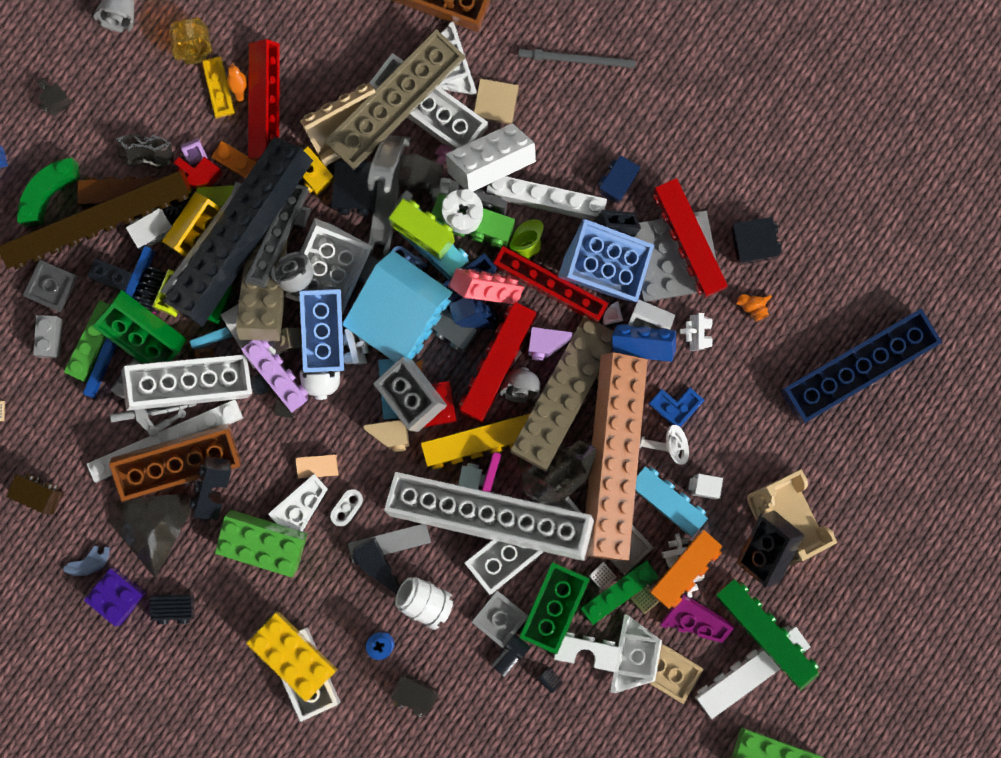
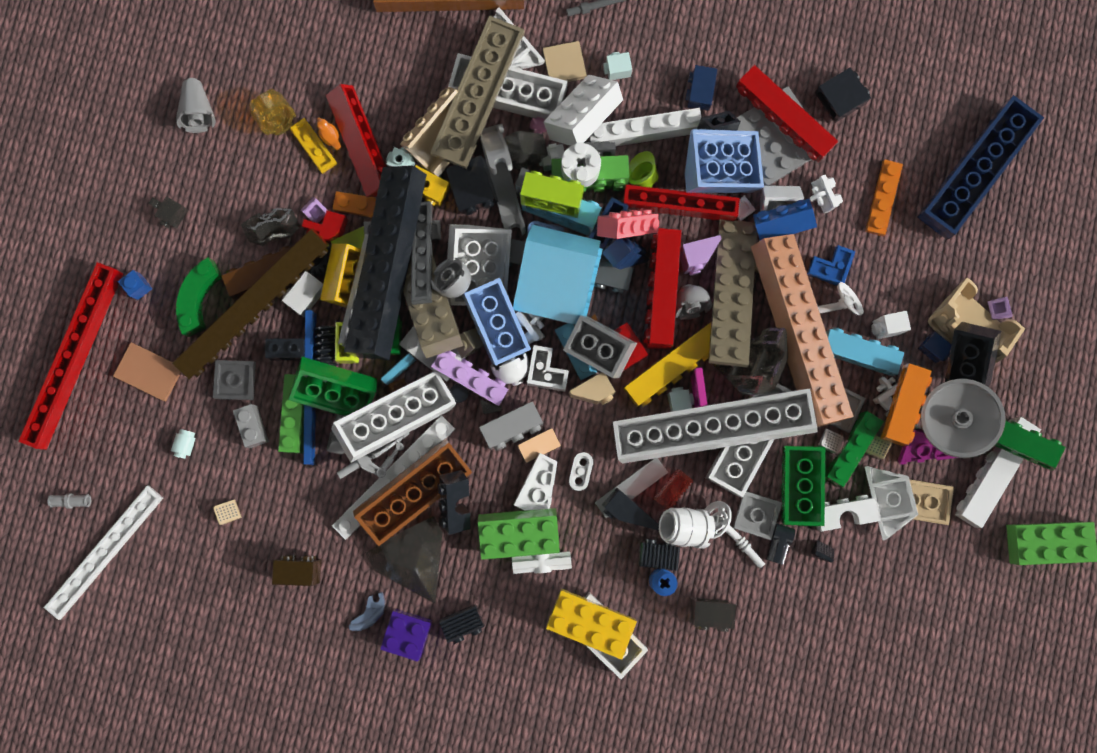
camera: 20 degrees left, 0 degrees up
orange animal [736,294,772,322] -> none
none -> light aqua brick [386,147,415,167]
none -> light grey brick [479,401,543,451]
none -> white piece [512,551,572,574]
none -> white brick [527,345,569,392]
none -> light aqua brick [603,52,632,80]
none -> black brick [638,539,680,571]
none -> clear red brick [653,469,693,510]
none -> white dish [705,501,765,569]
none -> orange plate [865,159,903,237]
none -> dark blue brick [917,332,952,363]
none -> light grey dish [921,379,1005,458]
none -> lavender slope [987,297,1013,320]

